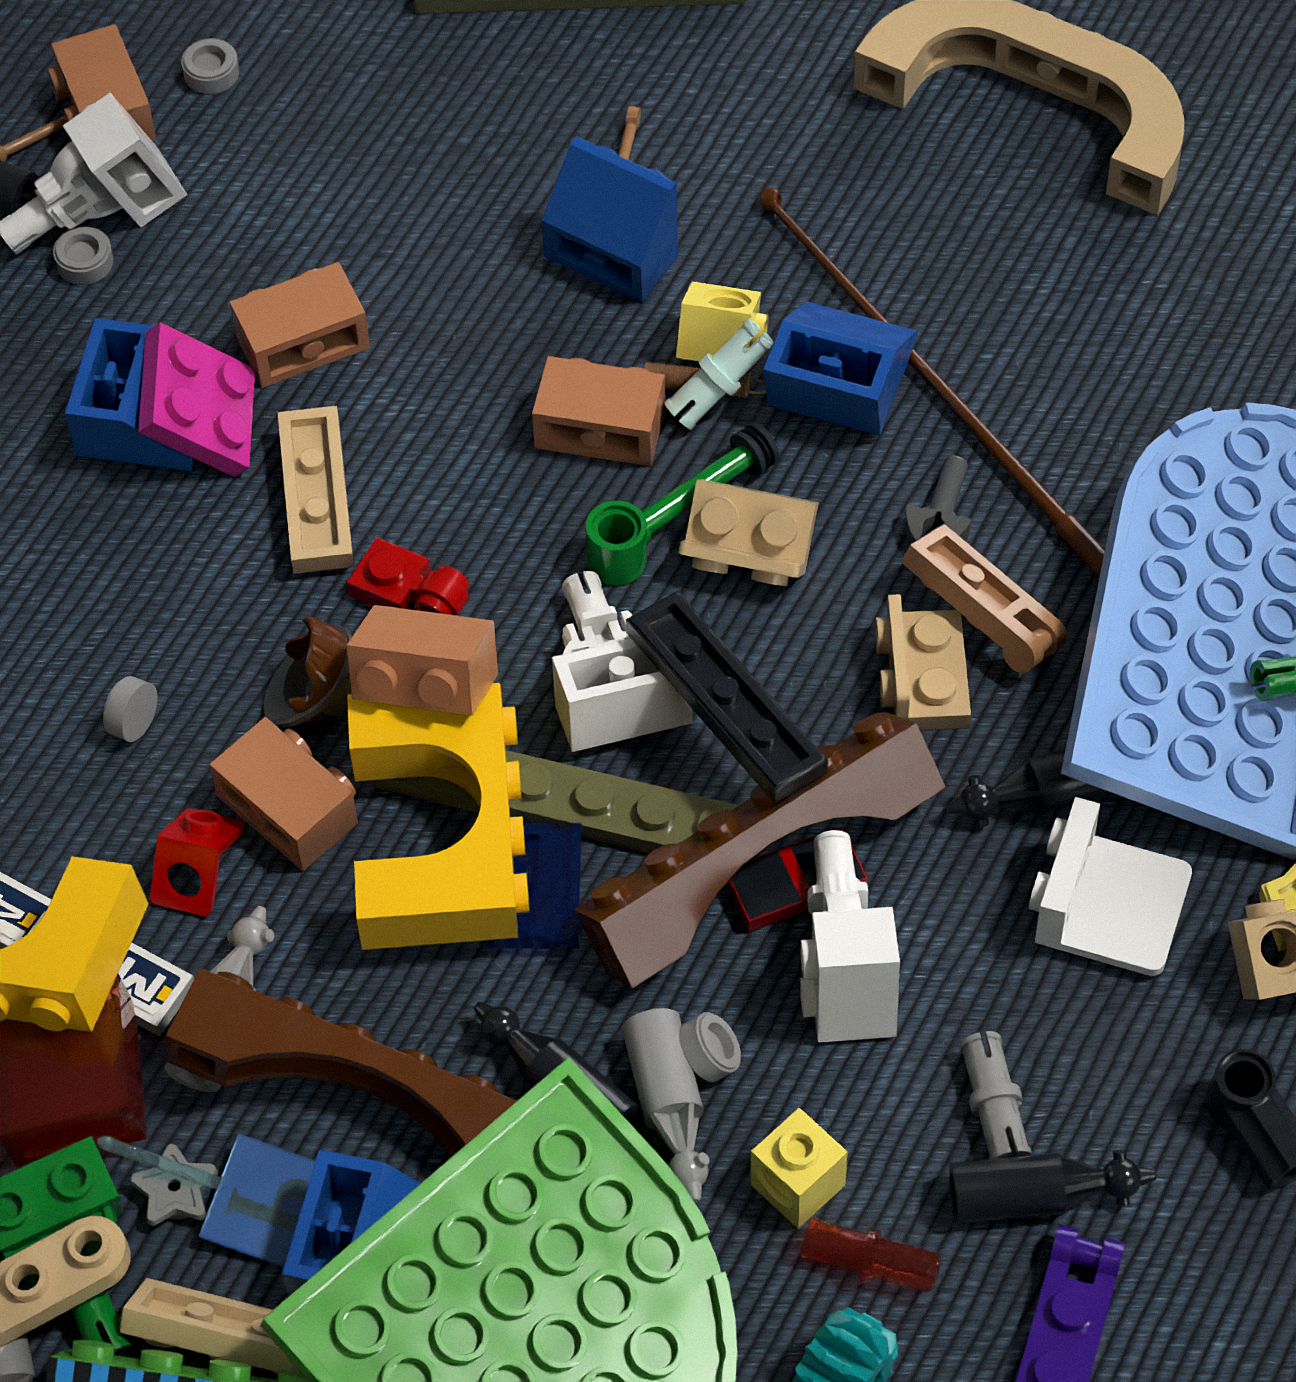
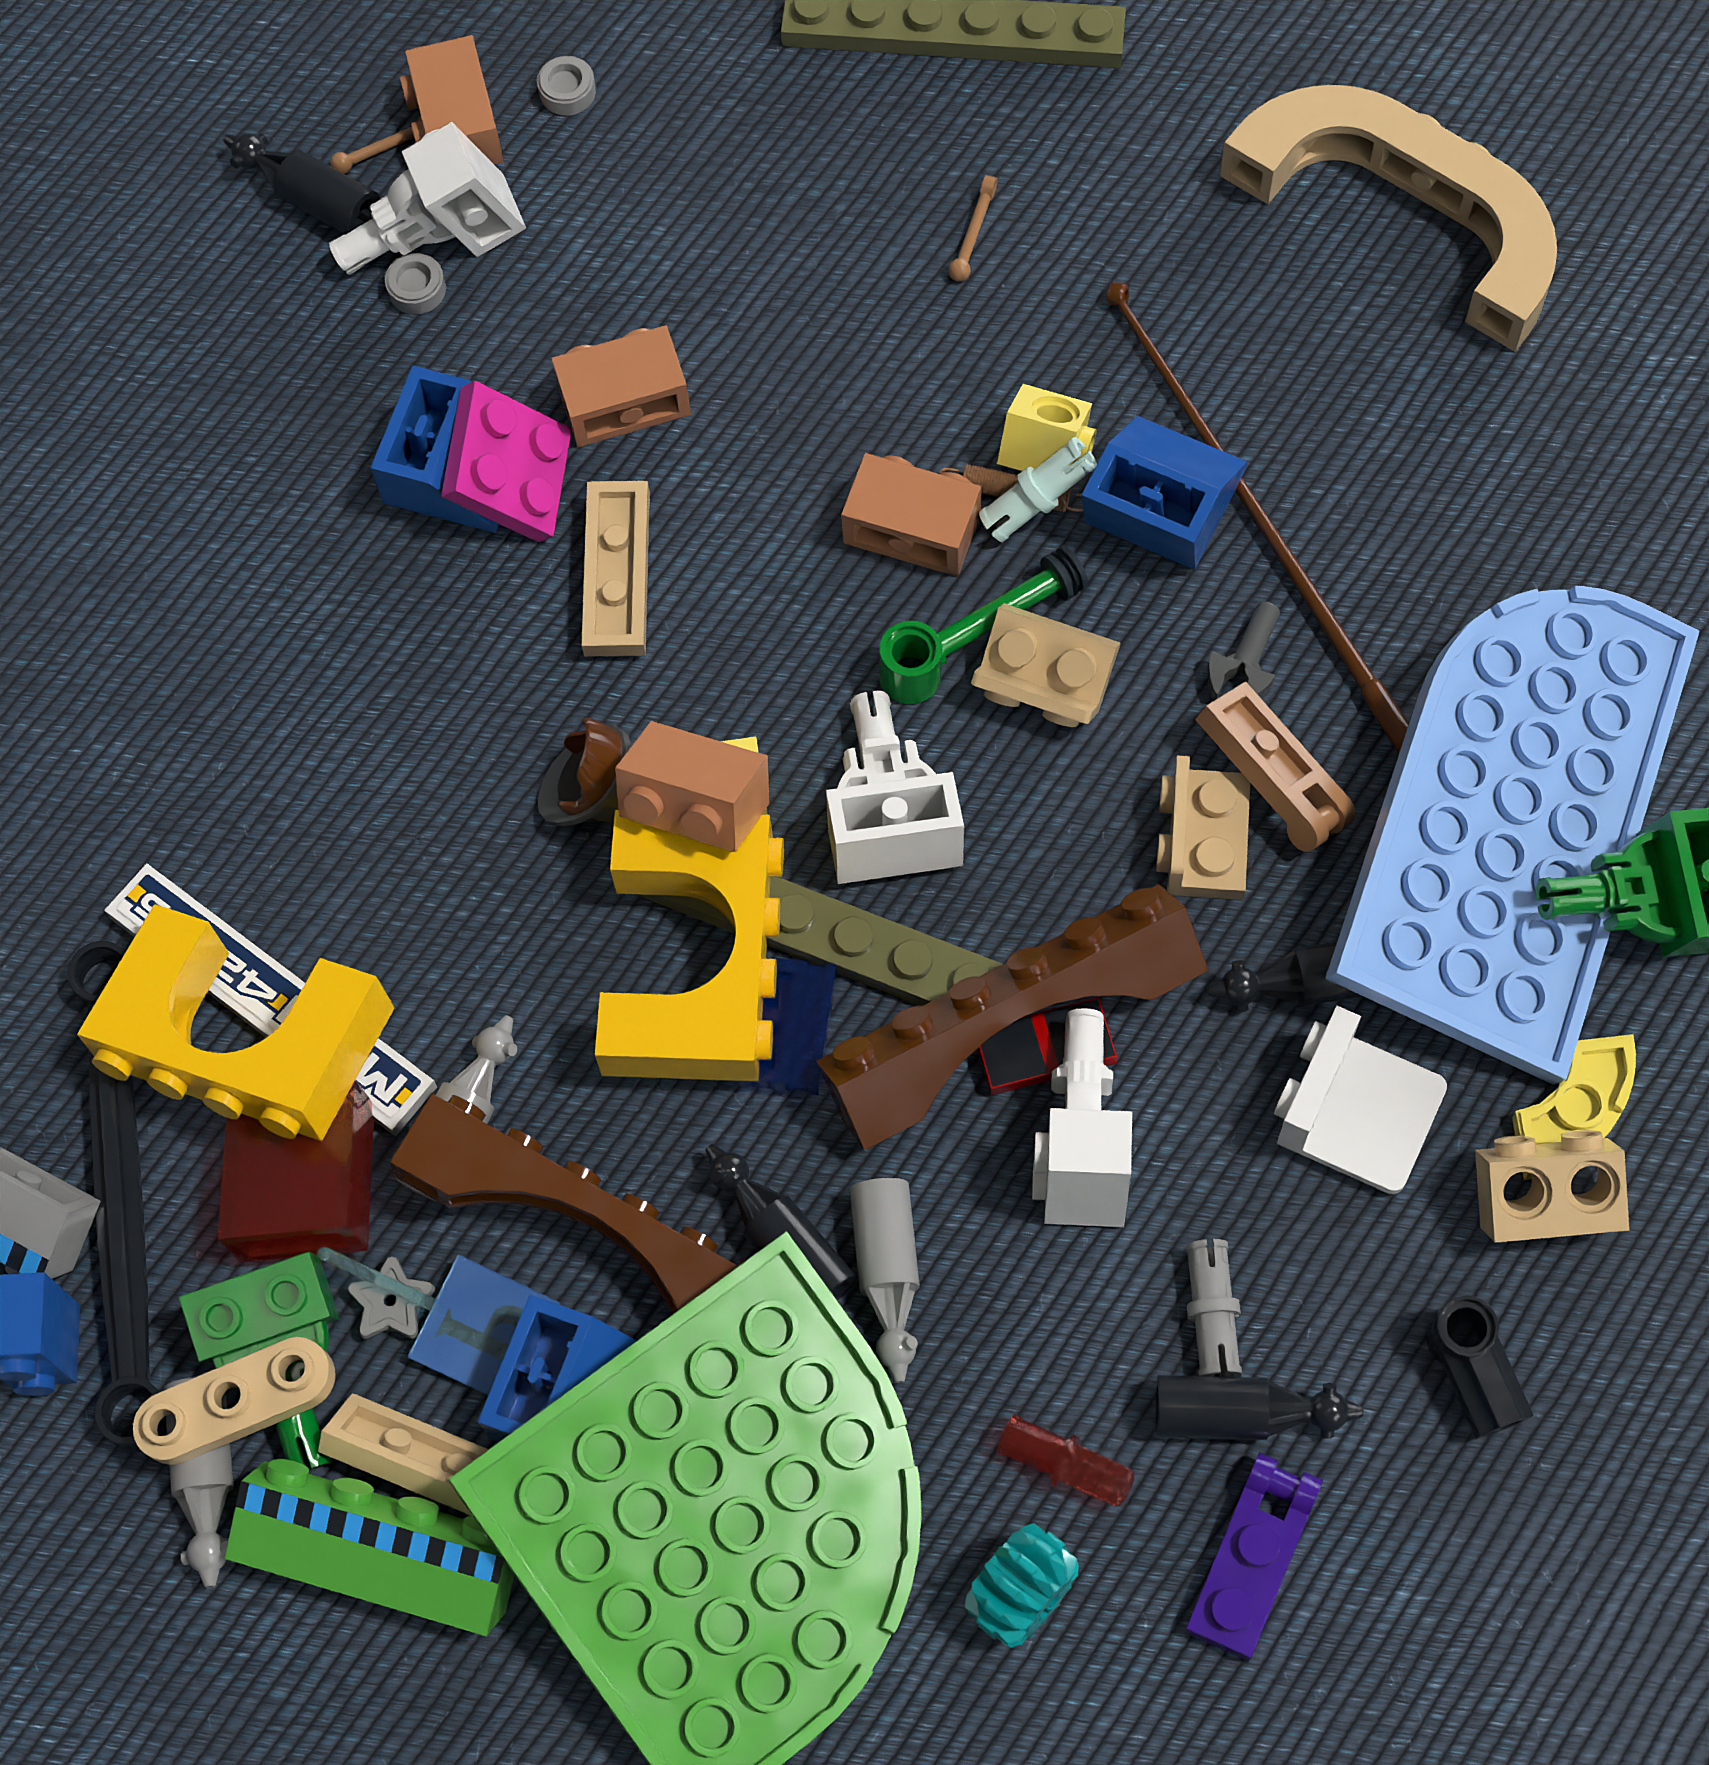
camera: 10 degrees right, 10 degrees up
light grey tile [103,676,158,742] -> none
red bracket [150,808,245,916] -> none
nougat brick [209,717,358,871] -> none
red plate [346,537,470,616] -> none
blue slope [542,136,678,303] -> none
black tile [626,590,828,804] -> none
light grey tile [679,1012,741,1082] -> none
light yellow brick [751,1108,848,1229] -> none

